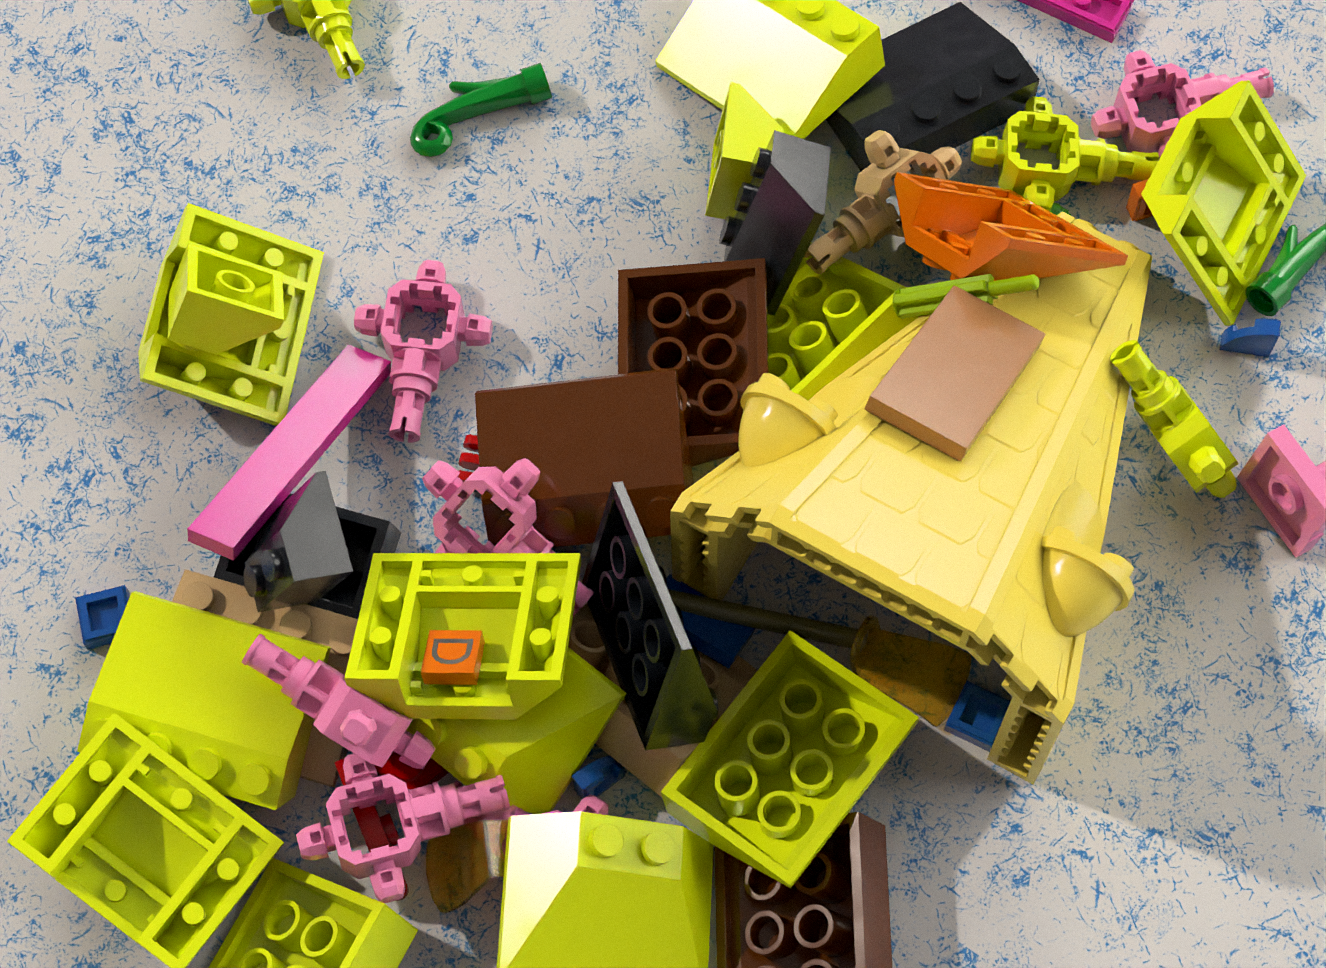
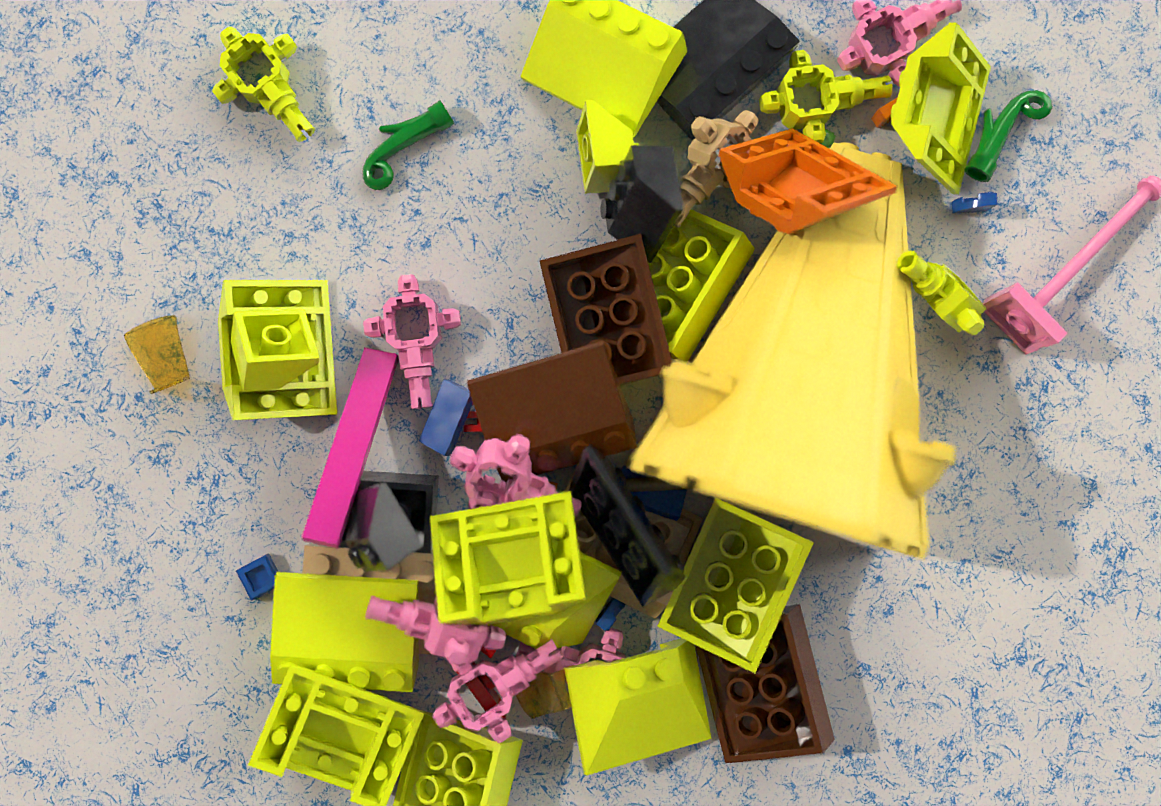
camera: 20 degrees left, 20 degrees up
orange tile [421,630,485,685] -> none
tile [864,285,1045,462] -> none
lime axle [893,274,1040,319] -> none
none -> clear yellow piece [124,315,190,394]
none -> blue tile [419,379,473,456]

